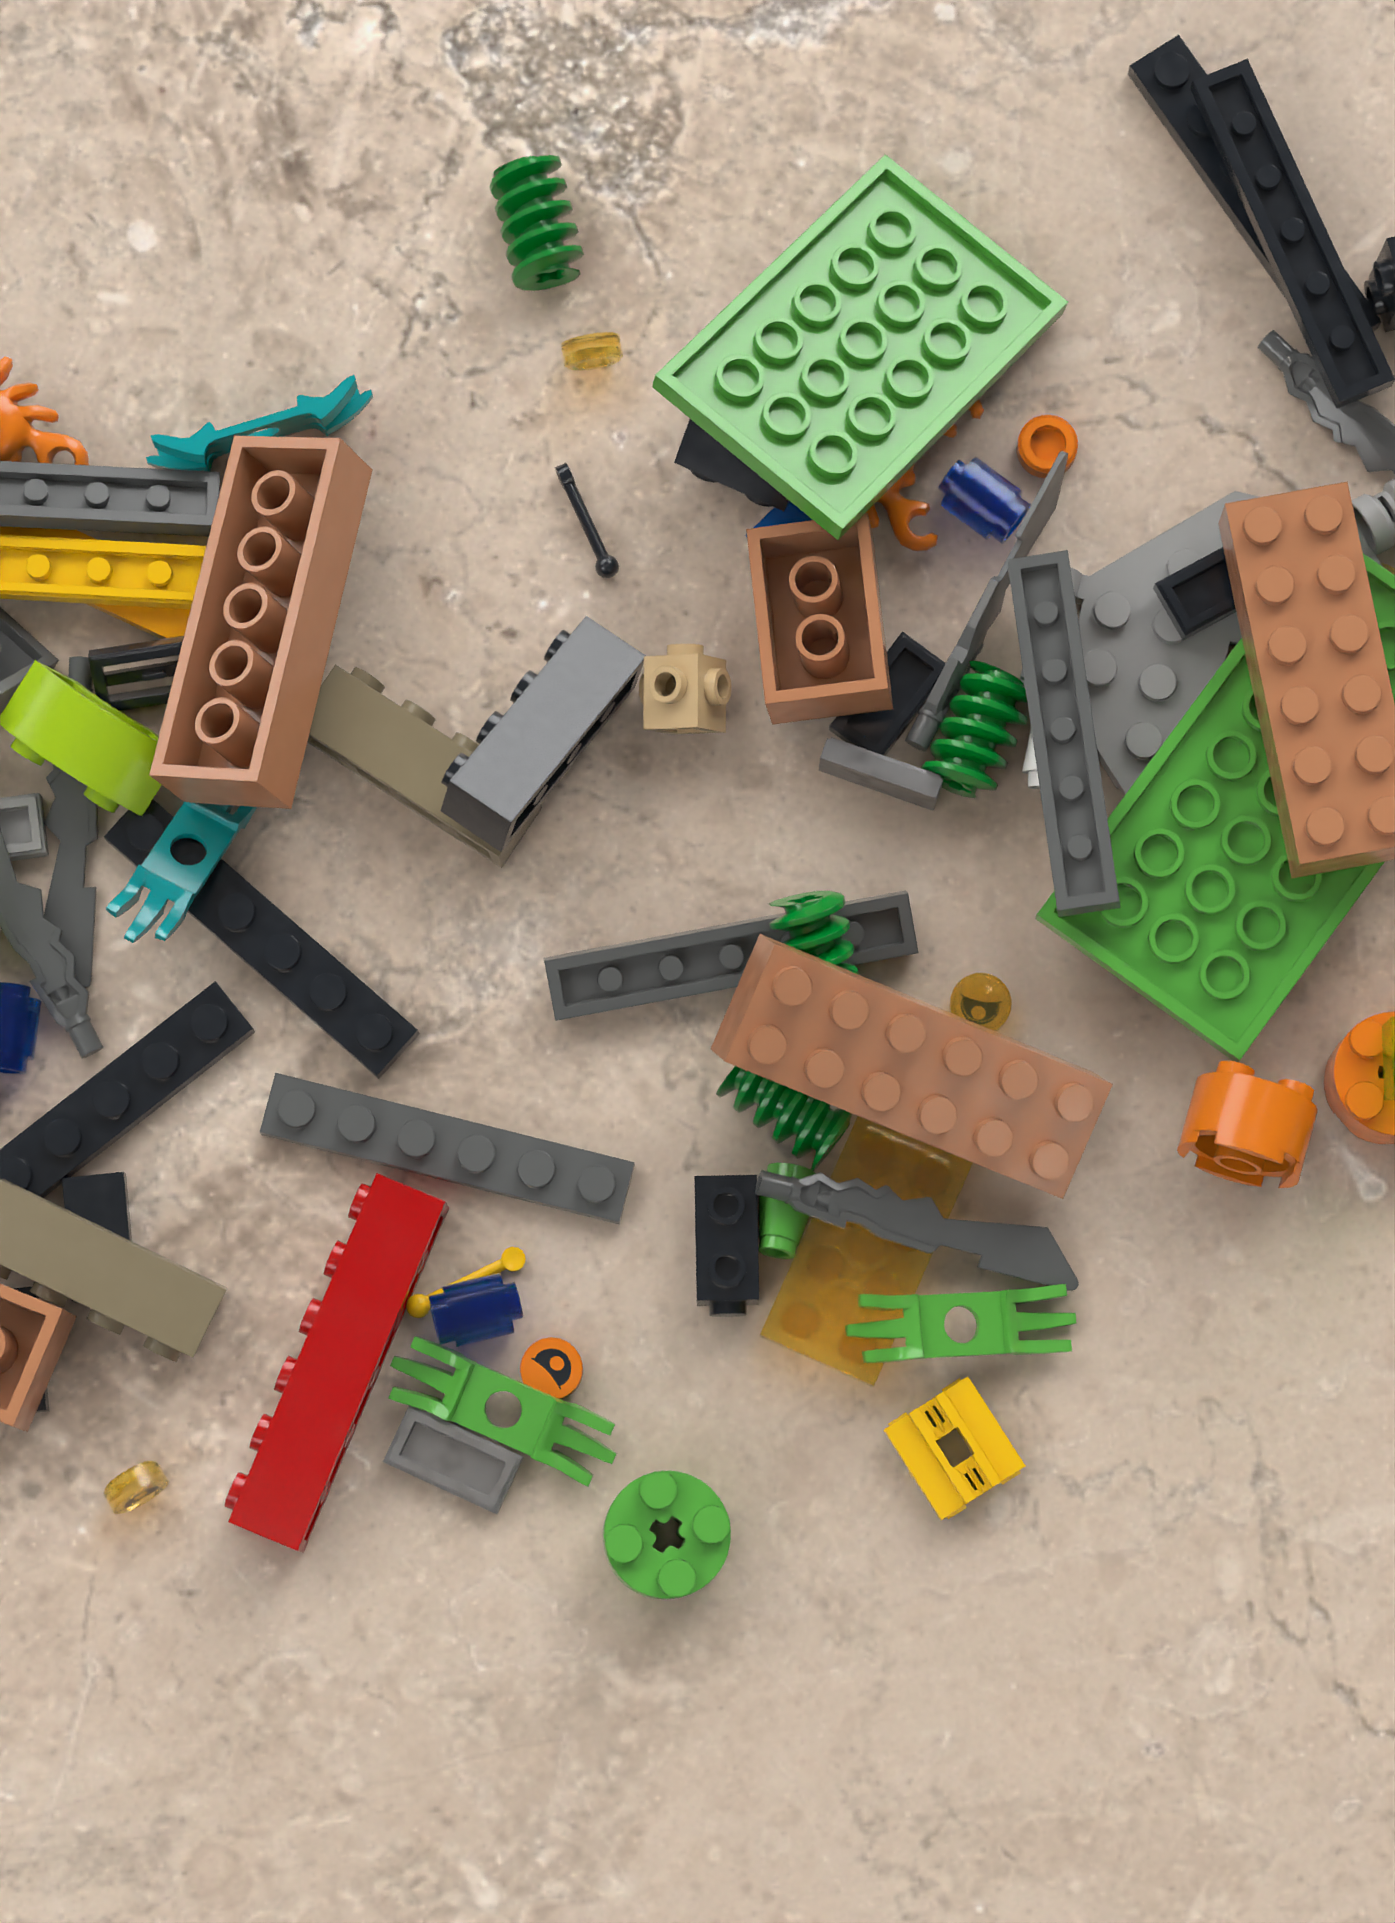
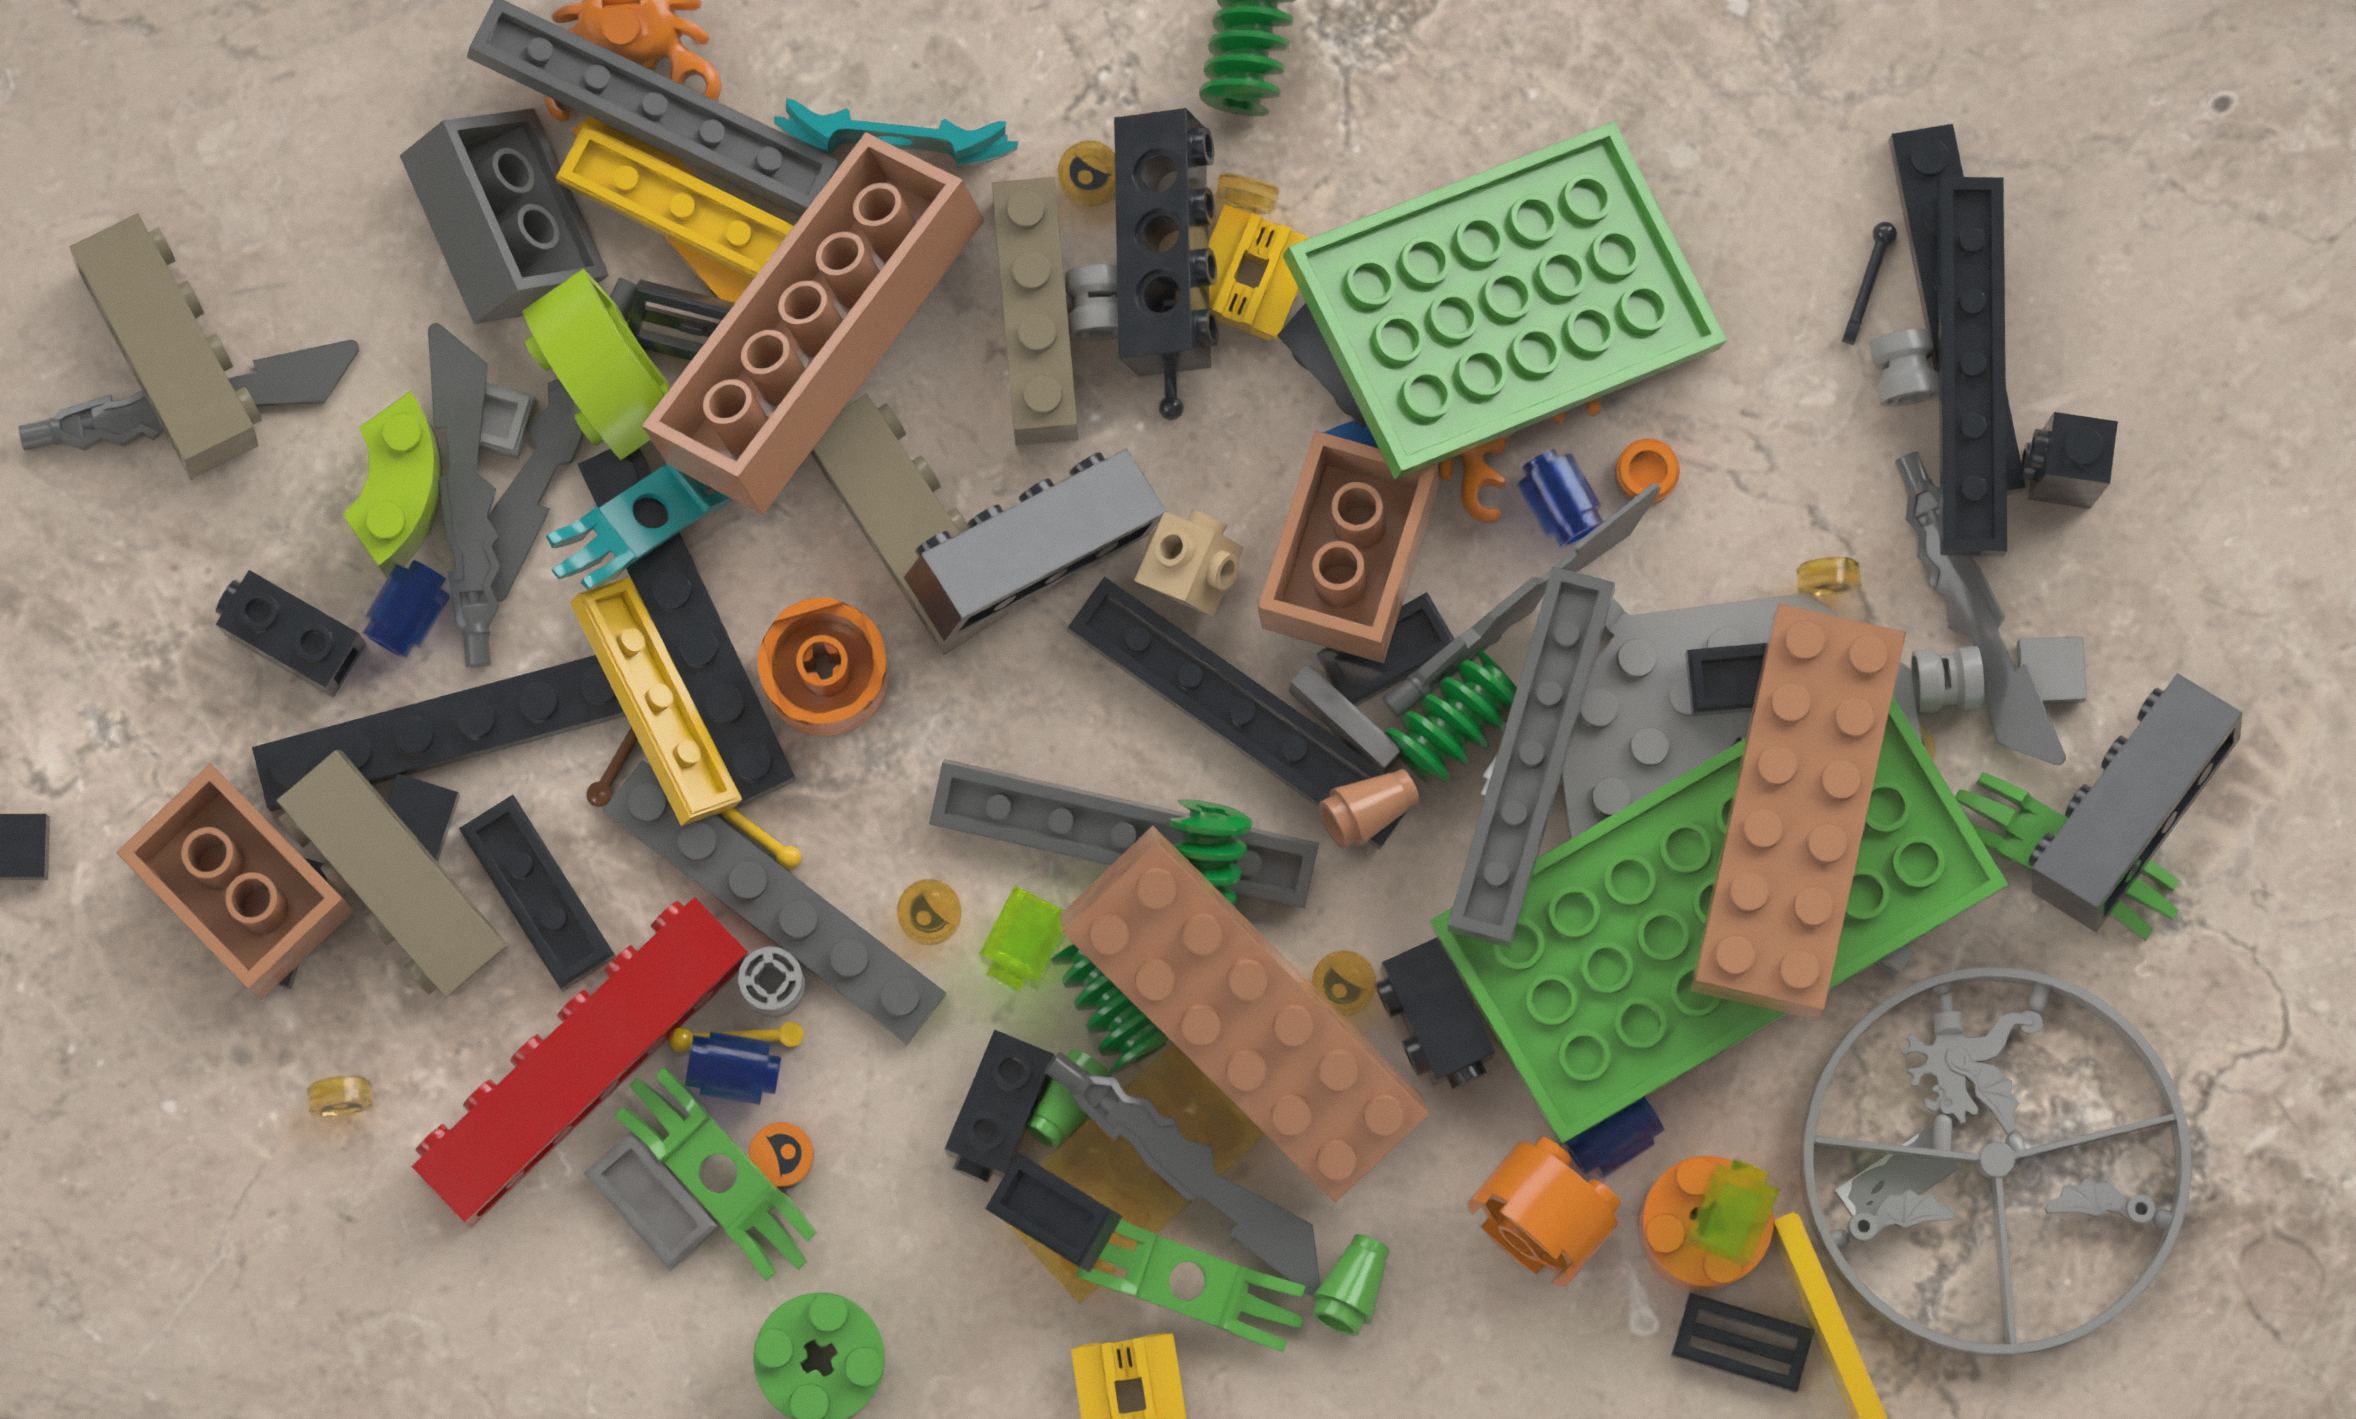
camera: 20 degrees right, 0 degrees up
none -> black tile [459,794,616,991]
none -> yellow tile [570,577,742,827]
none -> reddish brown hinge [586,727,638,807]
none -> yellow hinge [719,808,802,870]
none -> light grey wheel [738,946,806,1018]
none -> orange brick [757,597,889,737]
none -> clear yellow tile [897,879,962,945]
none -> clear neon green brick [979,885,1066,992]
none -> black tile [985,1153,1123,1273]
none -> dark tan brick [992,177,1078,446]
none -> clear yellow tile [1058,140,1115,207]
none -> light grey wheel [1065,264,1118,341]
none -> black plate [1067,576,1411,850]
none -> black brick [1114,108,1219,376]
none -> yellow piece [1208,204,1310,341]
none -> bright green cone [1312,1234,1390,1336]
none -> nougat cone [1319,769,1419,848]
none -> black brick [1374,937,1495,1089]
none -> clear blue brick [1564,1098,1664,1179]
none -> clear yellow tile [1796,557,1862,596]
none -> black hinge [1842,222,1897,346]
none -> light grey wheel [1869,329,1939,407]

